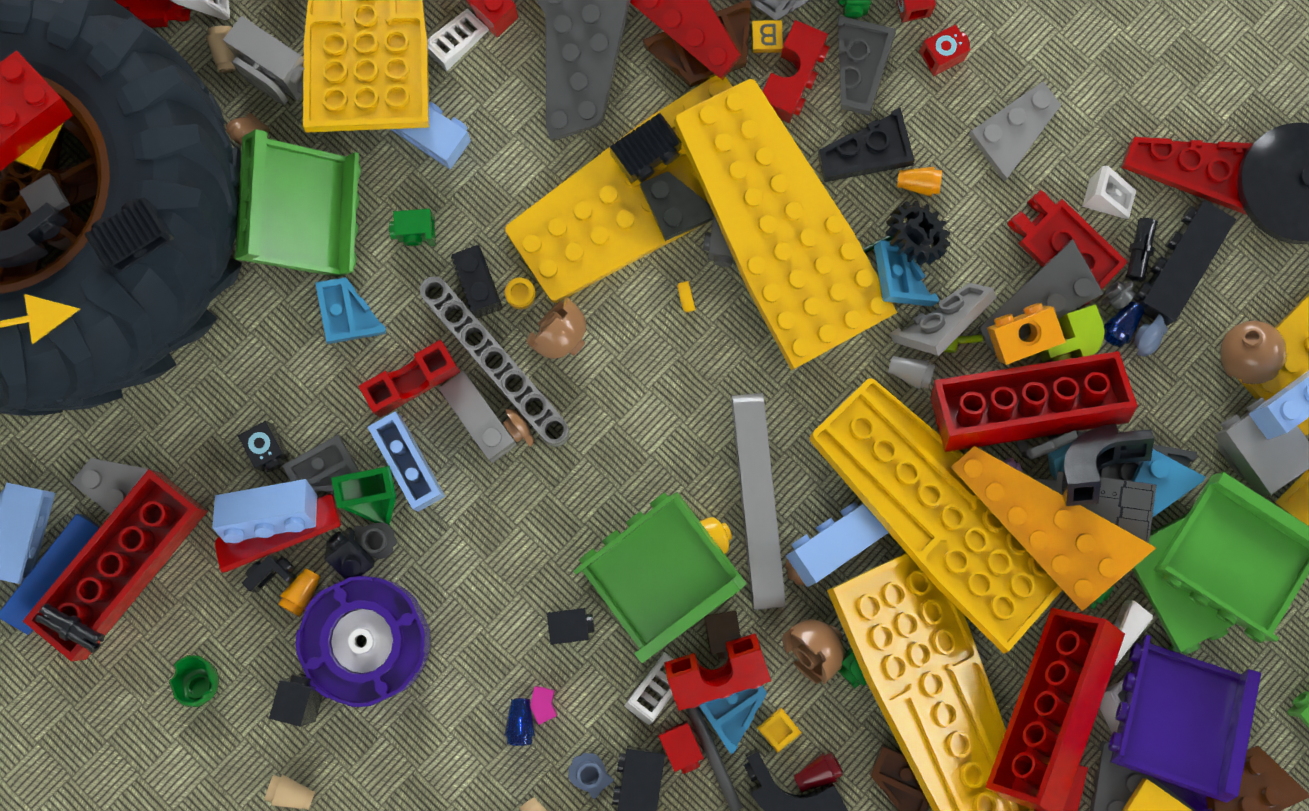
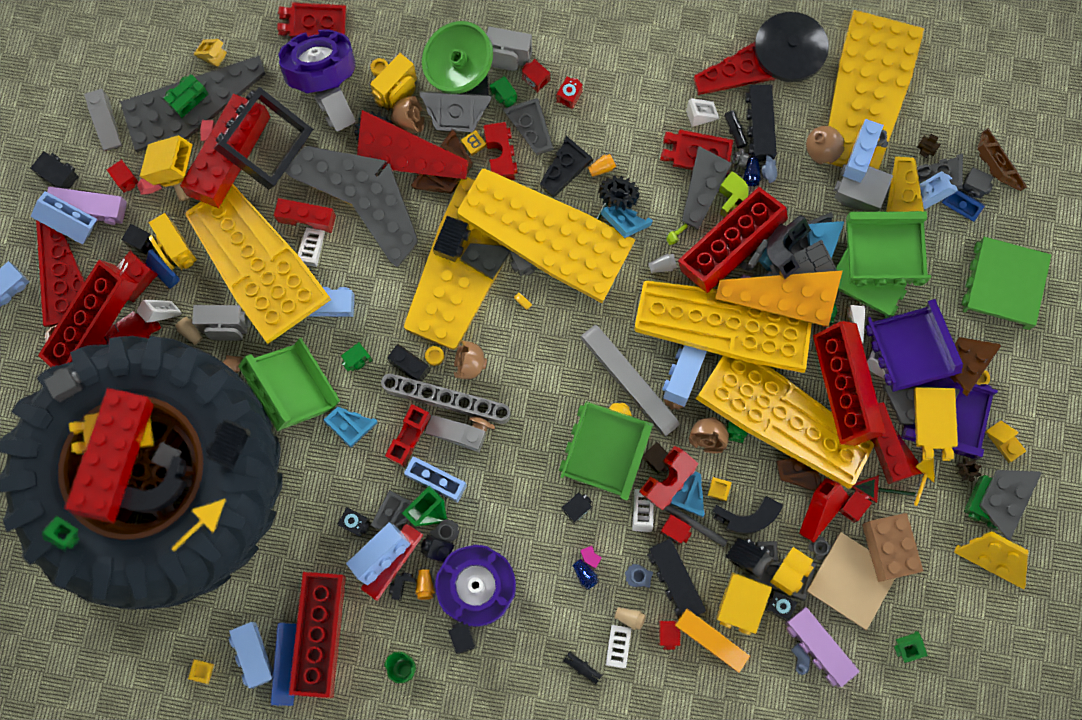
camera: 30 degrees left, 5 degrees down
black pin [36,603,105,653] -> none
light grey wing [70,458,158,514] -> none
tan cone [264,774,315,810] -> none
dark red cone [794,752,844,793] -> none
light grey wing [890,283,997,356] -> none
light grey wing [969,82,1061,182] -> none
light orange brick [987,303,1066,365] -> none

